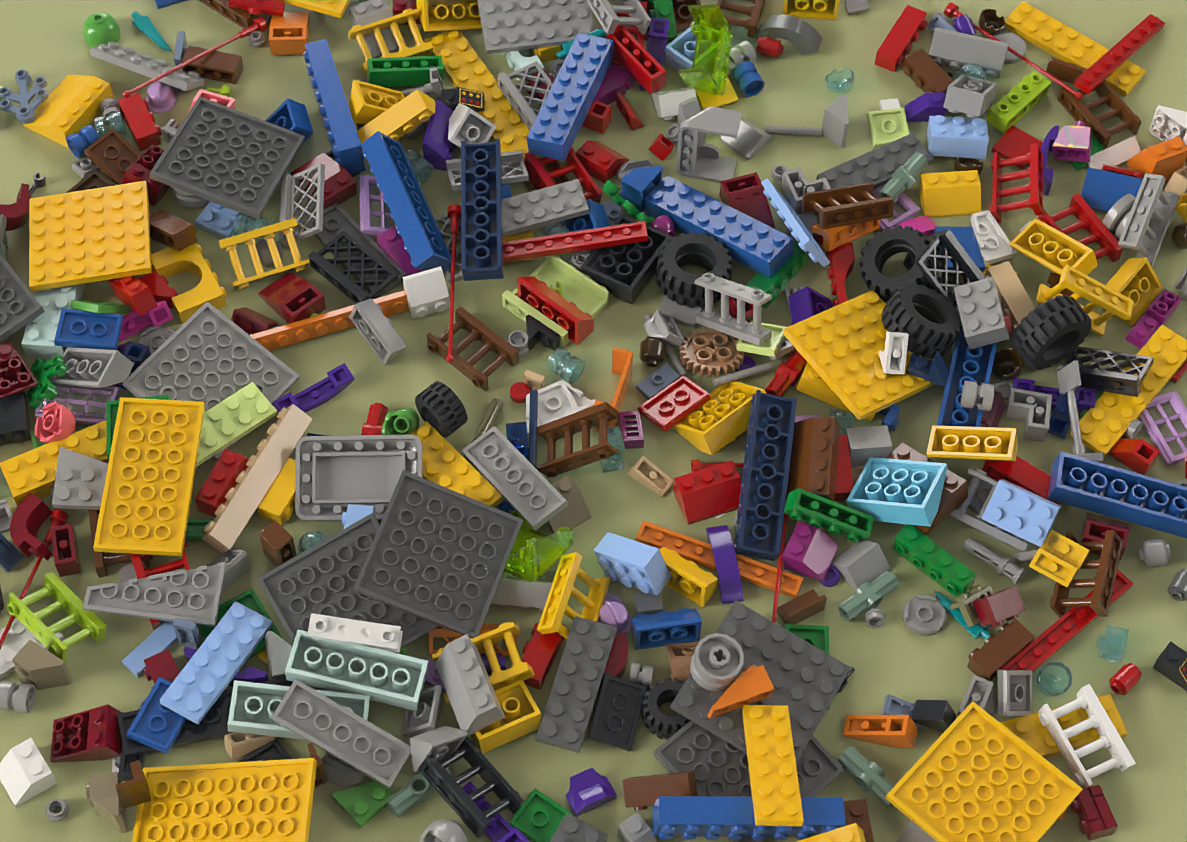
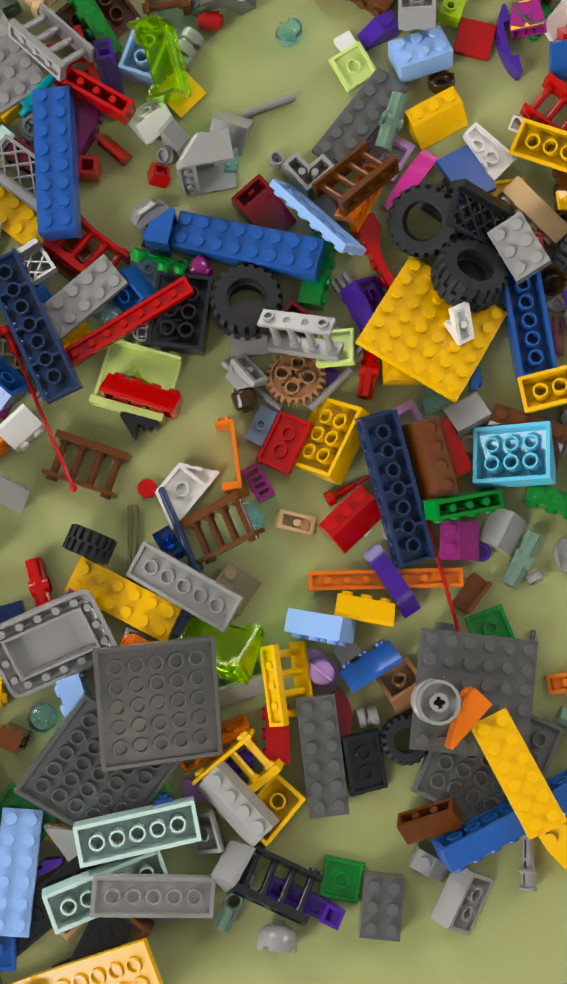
camera: 20 degrees left, 25 degrees up
white fence [307,613,403,653] -> none
bright green wing [332,781,394,828] -> none
bright green head [382,407,420,435] -> none
light grey wheel [508,330,529,358] -> none
tan tile [523,370,545,390] -> none
clear light blue wheel [547,347,585,384] -> none
dark purple slope [566,767,617,817] -> none
red slope [576,140,629,184] -> none
blue wheel [732,61,765,97] -> none
light grey slope [822,95,849,148] -> none
dark blue slope [906,351,949,387] -> none
light grey wheel [961,380,994,411] -> none
red fence [990,143,1043,223] -> none
none -> clear light blue slope [224,147,239,173]

